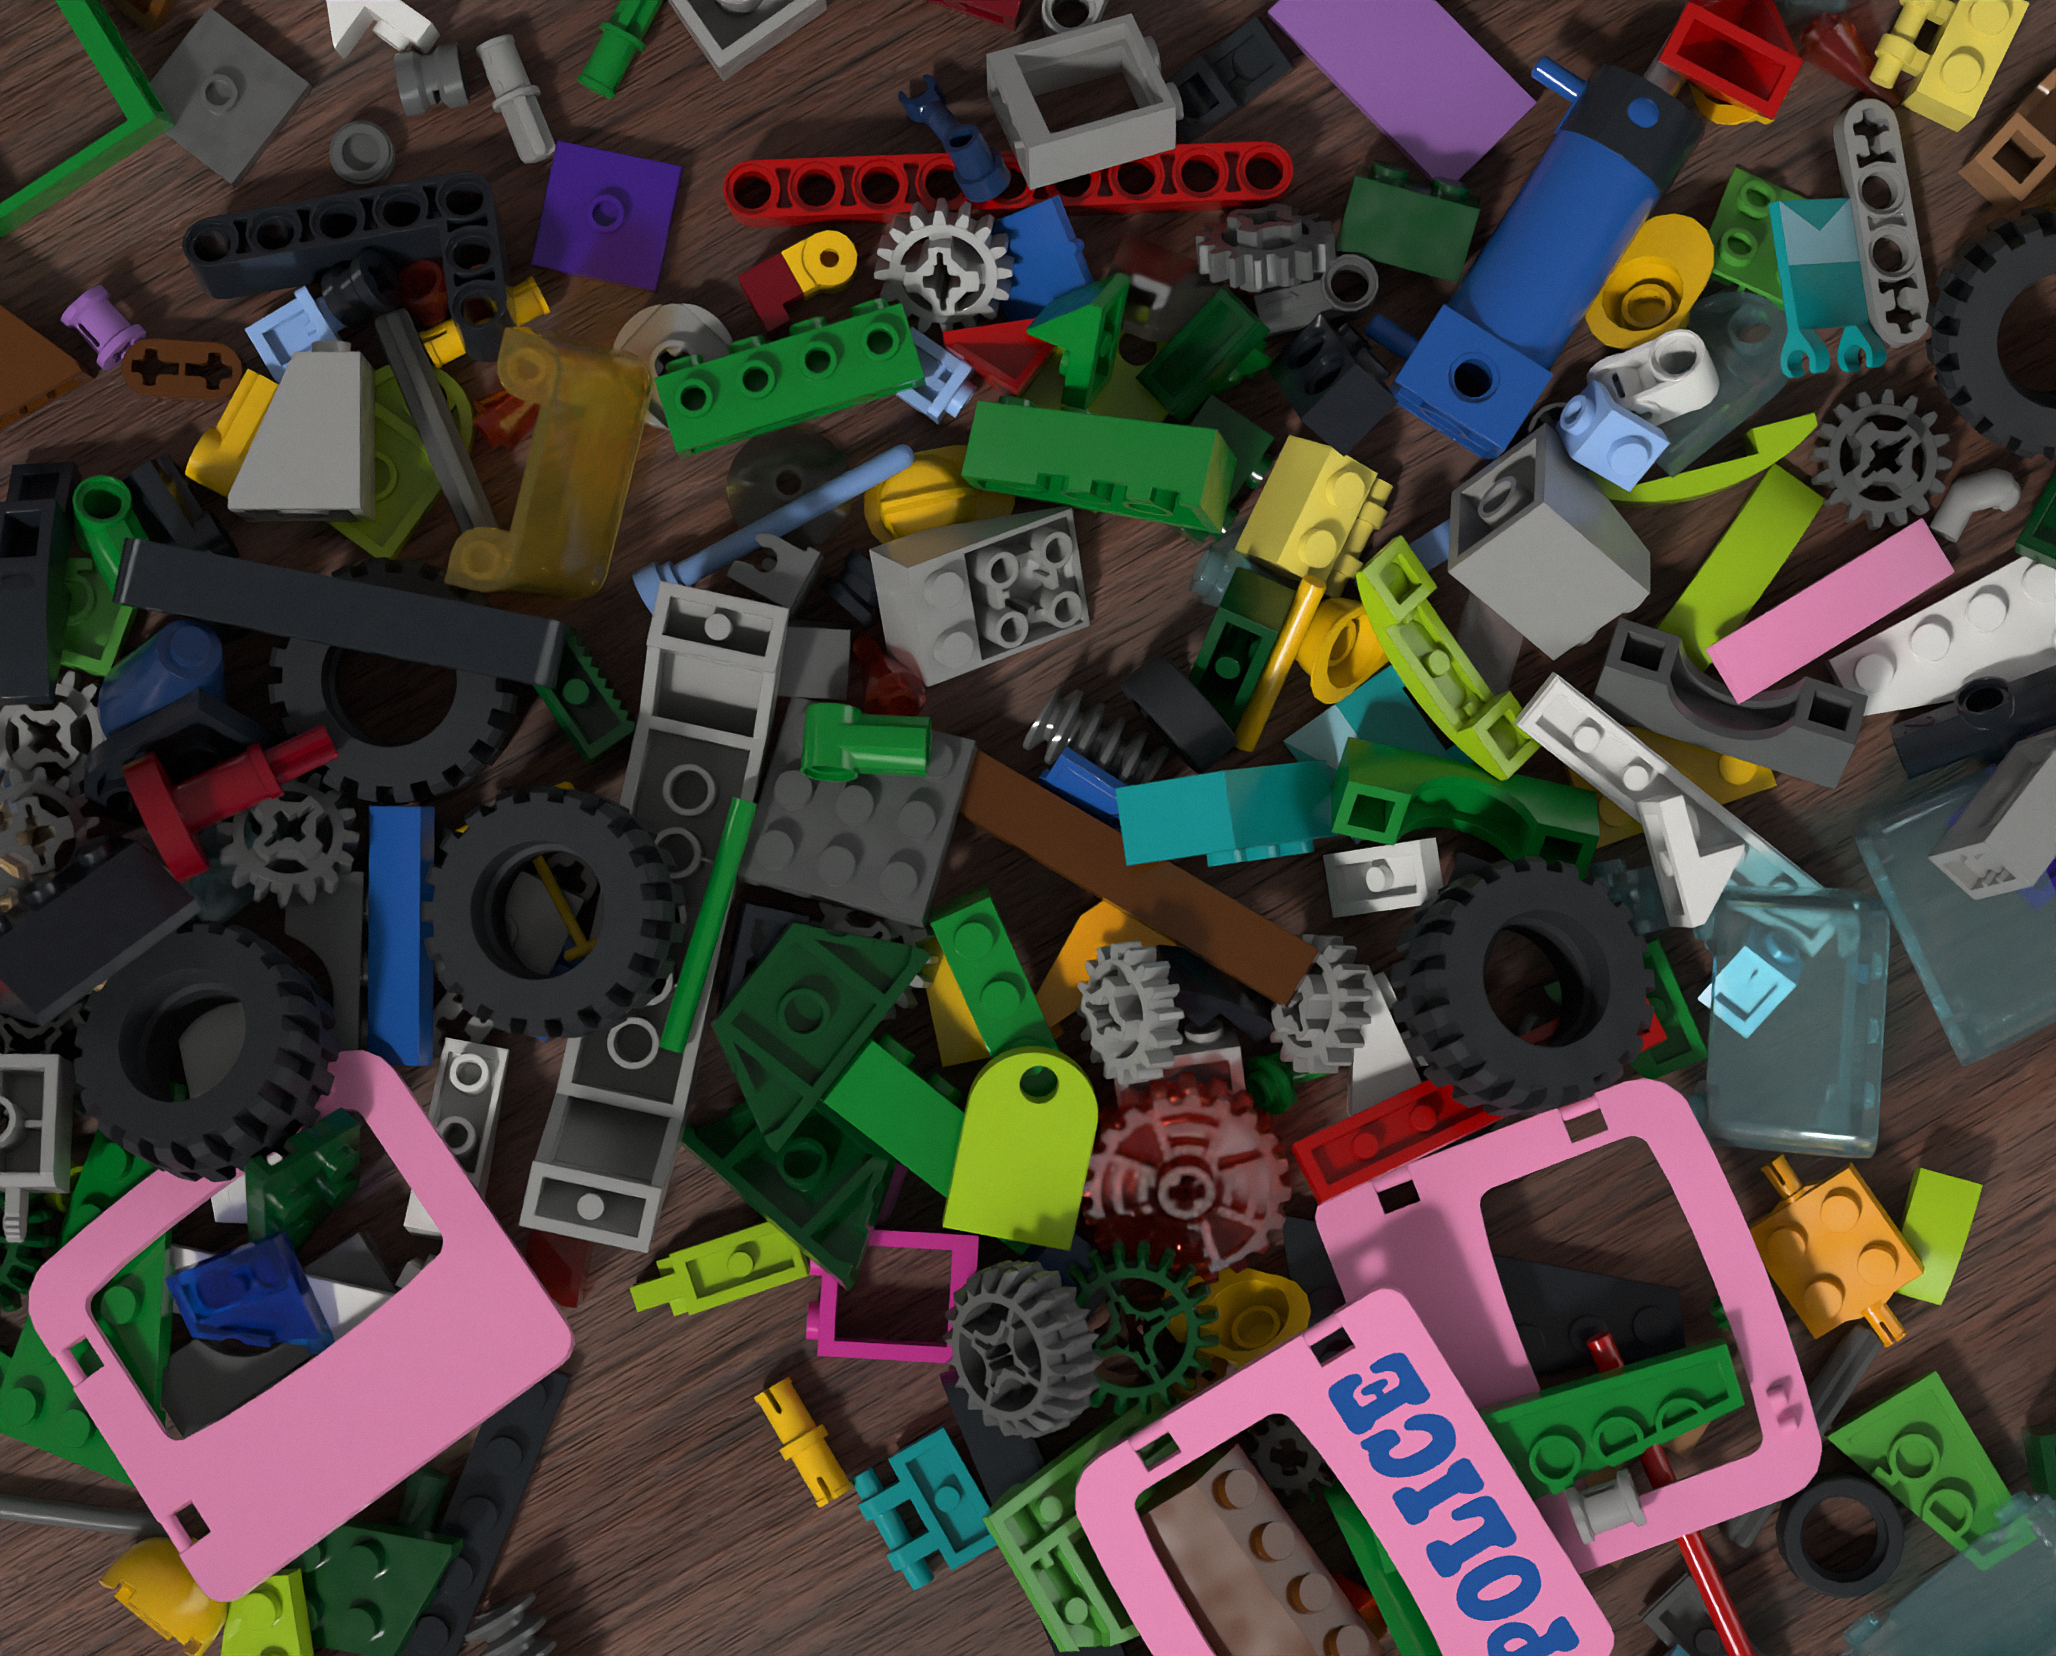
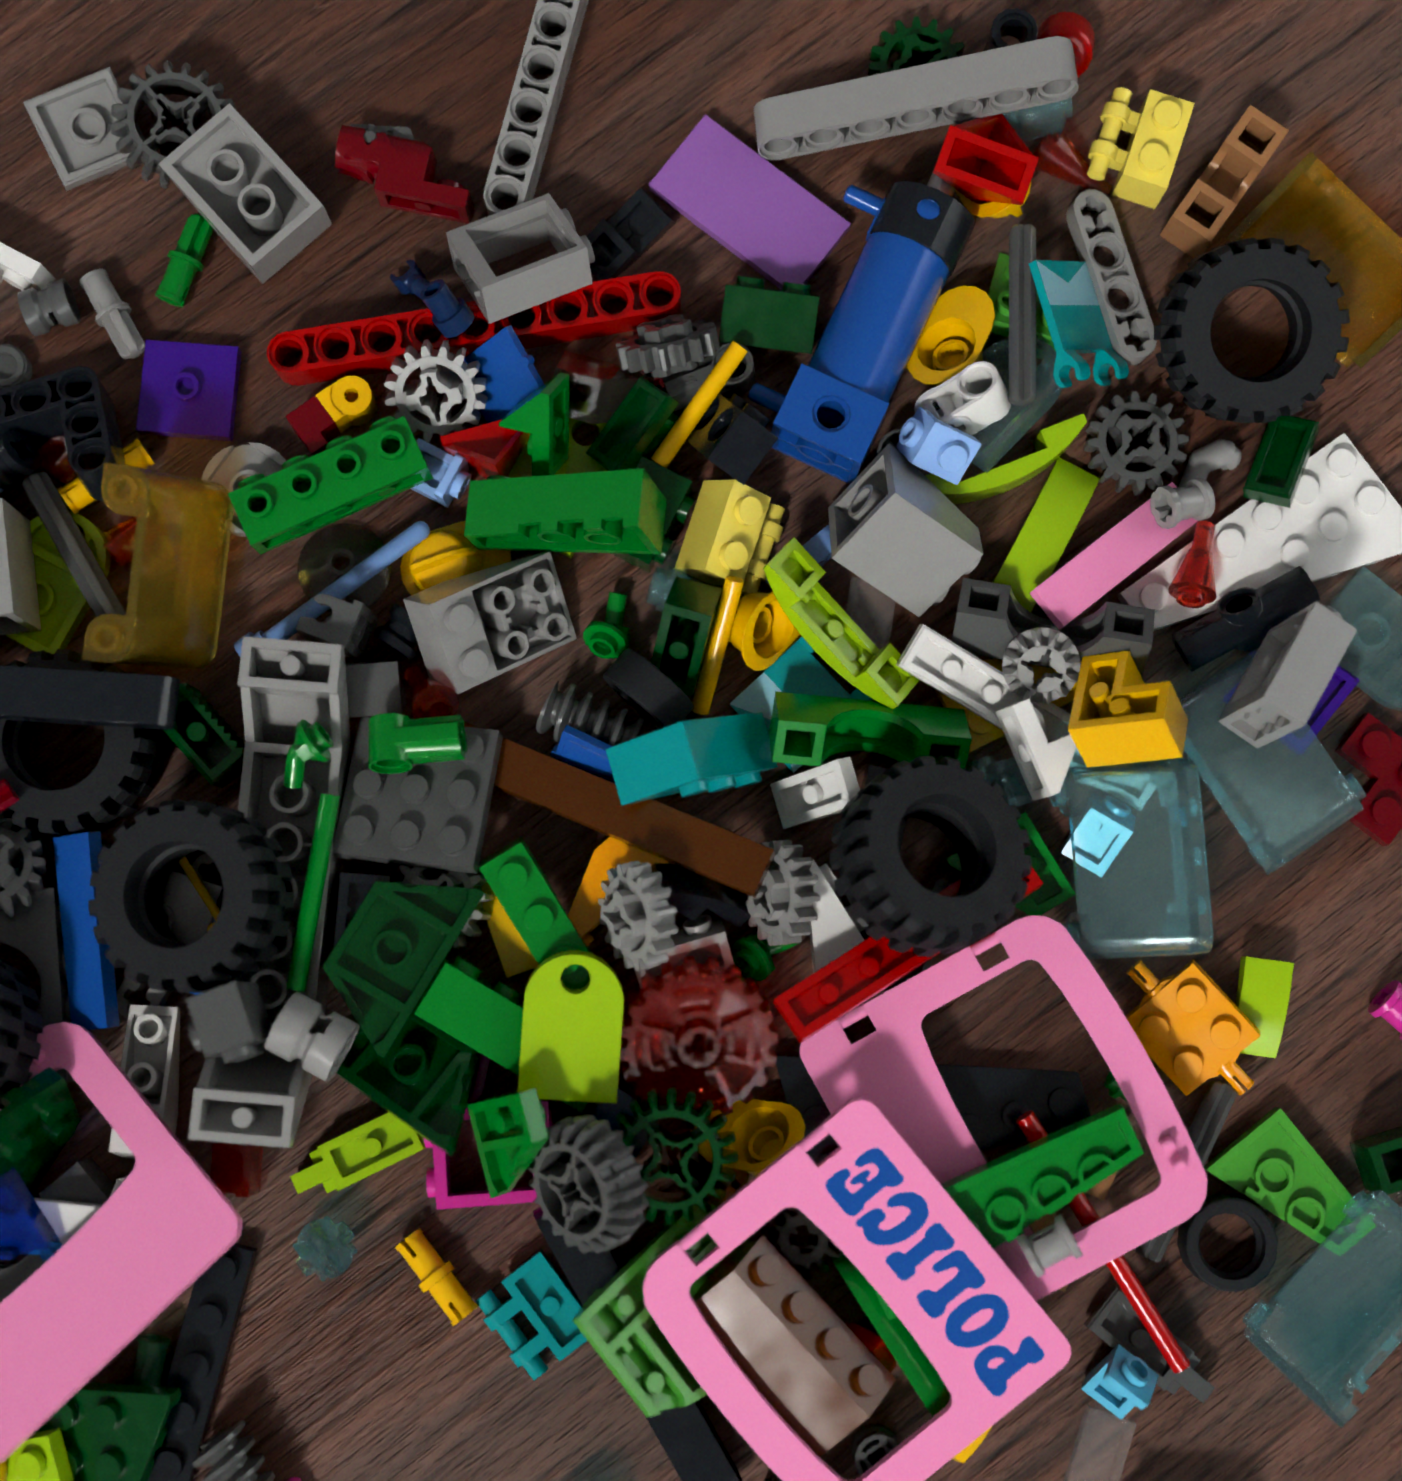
camera: 10 degrees left, 5 degrees down
none -> dark grey brick [186,981,272,1064]
none -> light grey wheel [264,991,360,1082]
none -> green plate [283,719,333,789]
none -> clear light blue gear [292,1216,357,1281]
none -> green wing [467,1088,549,1198]
none -> green plate [583,592,630,659]
none -> yellow bar [651,341,748,468]
none -> light grey gear [1002,627,1081,705]
none -> dark grey axle [1009,224,1036,406]
none -> yellow brick [1067,650,1188,768]
none -> light grey bush [1150,478,1216,529]
none -> clear red cone [1168,521,1217,608]

